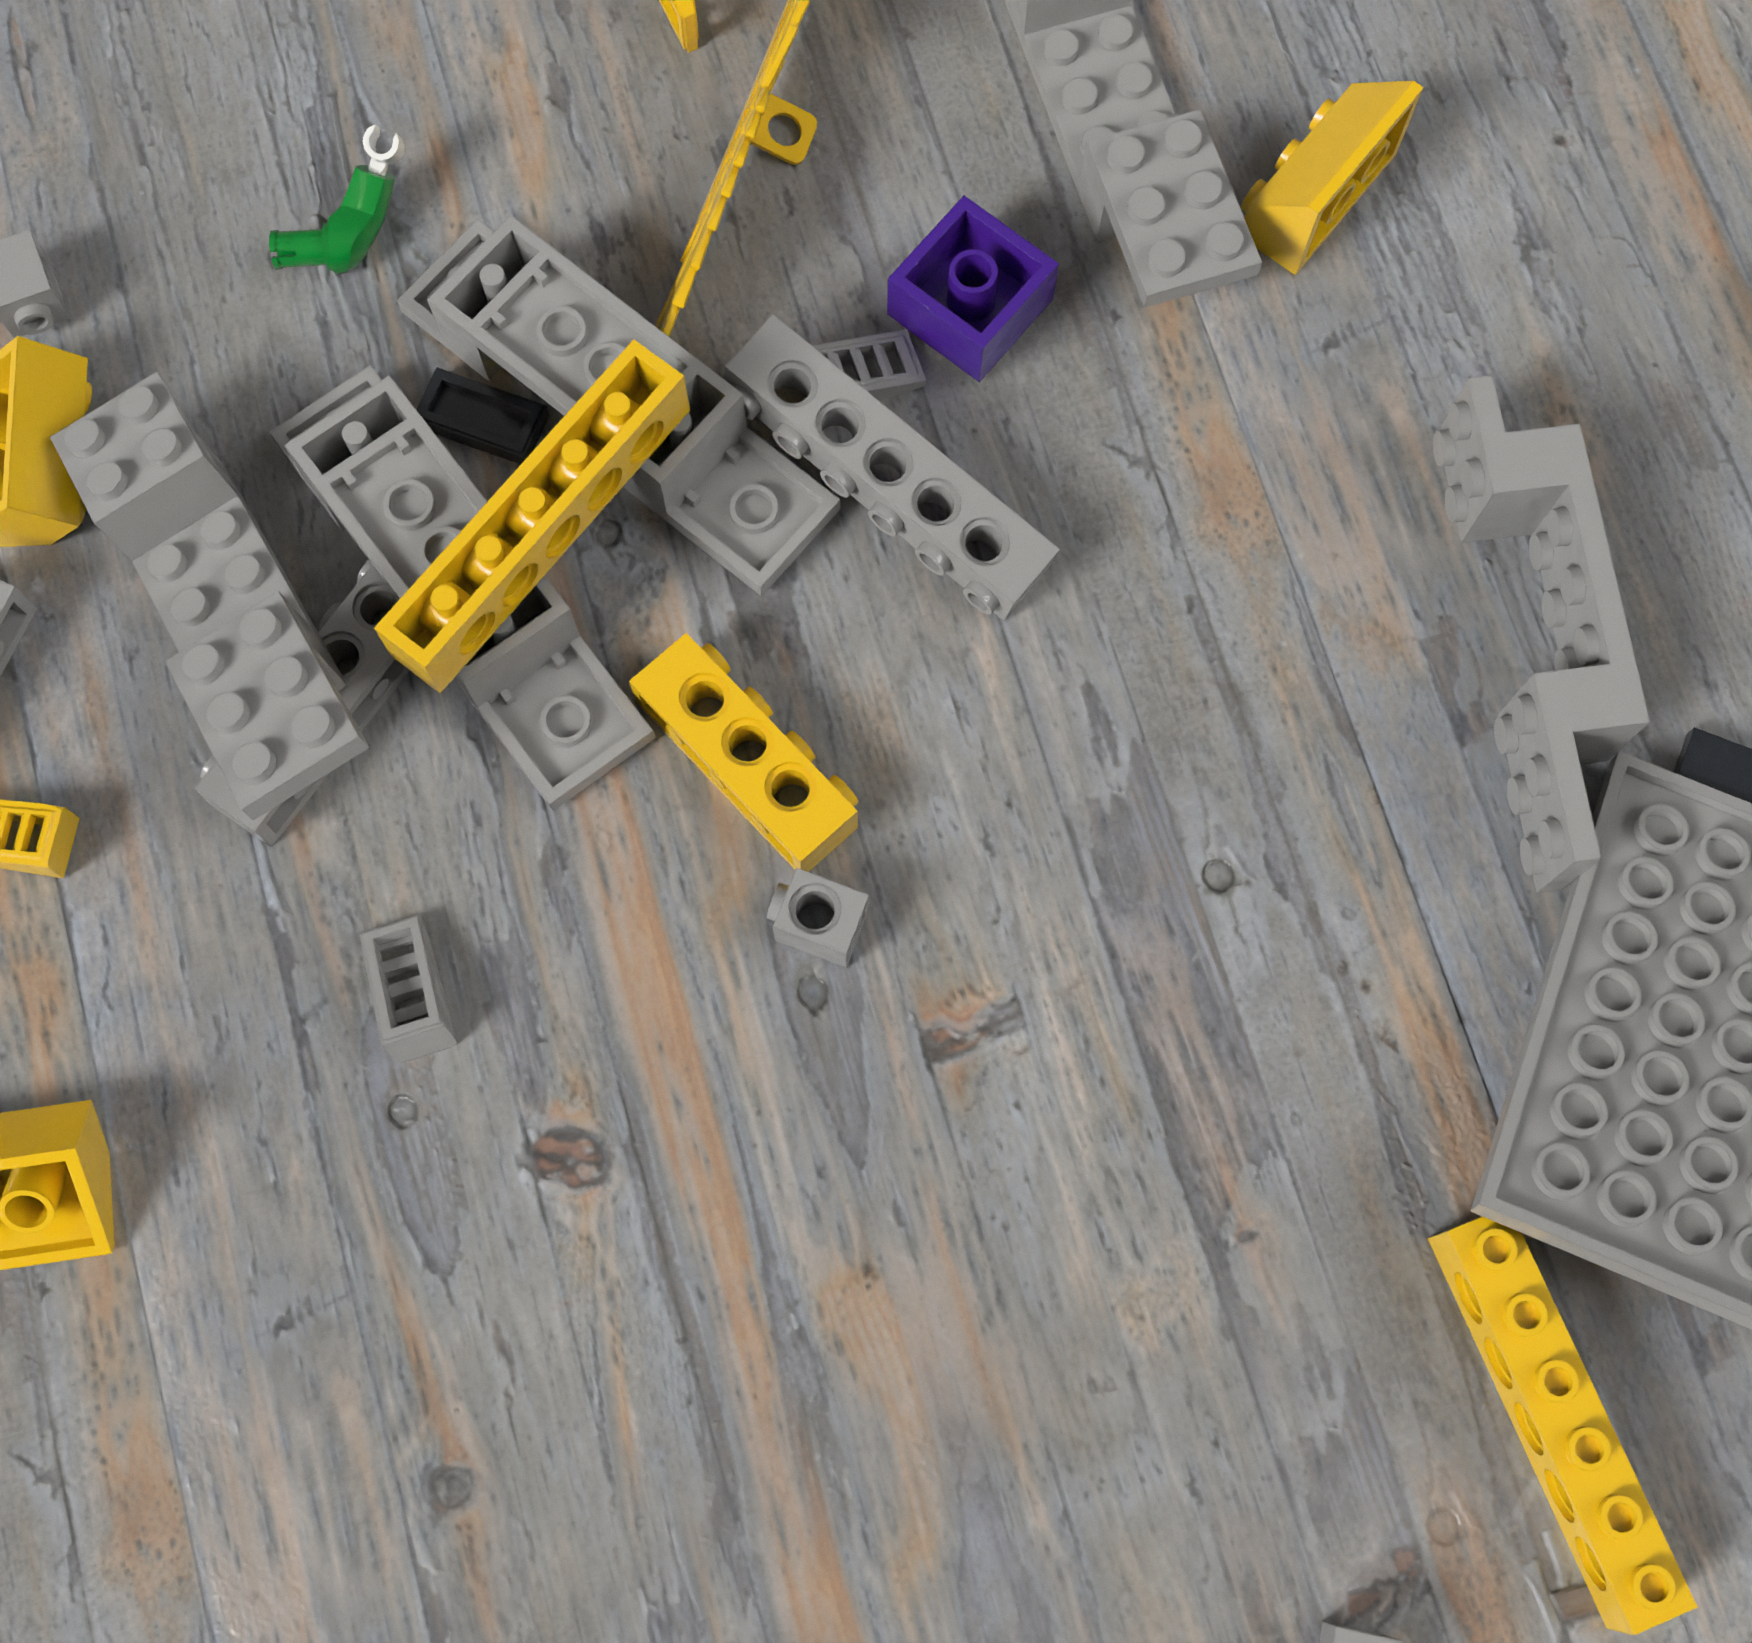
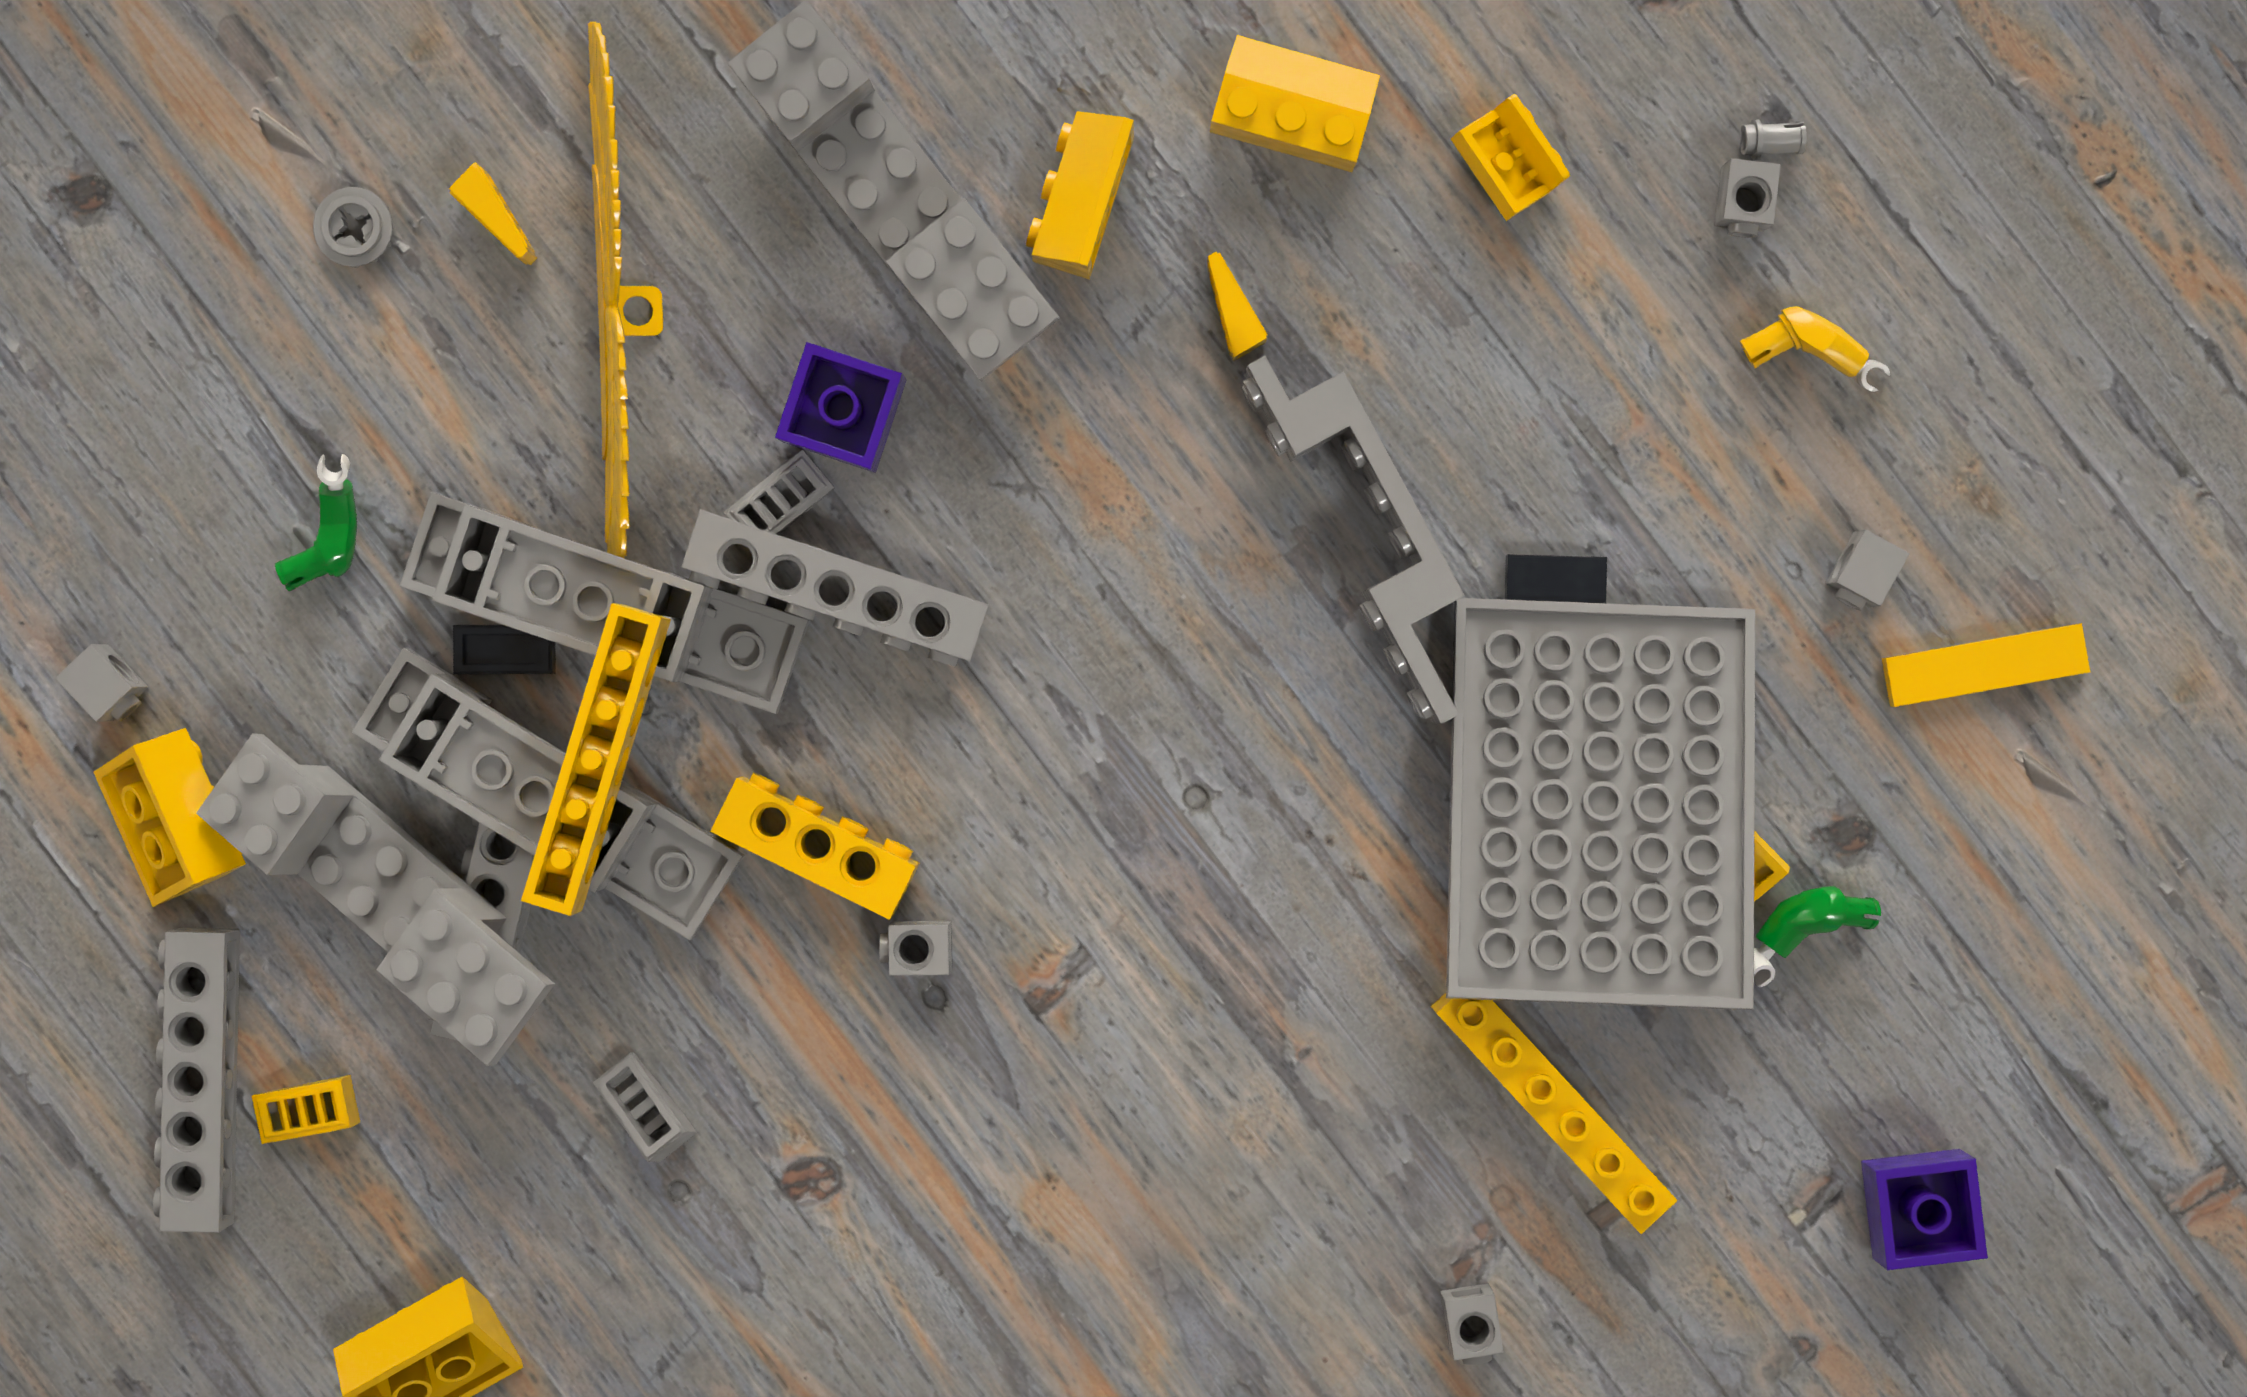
camera: 20 degrees left, 15 degrees up
none -> yellow slope [1207,251,1268,361]
none -> yellow slope [1210,35,1380,172]

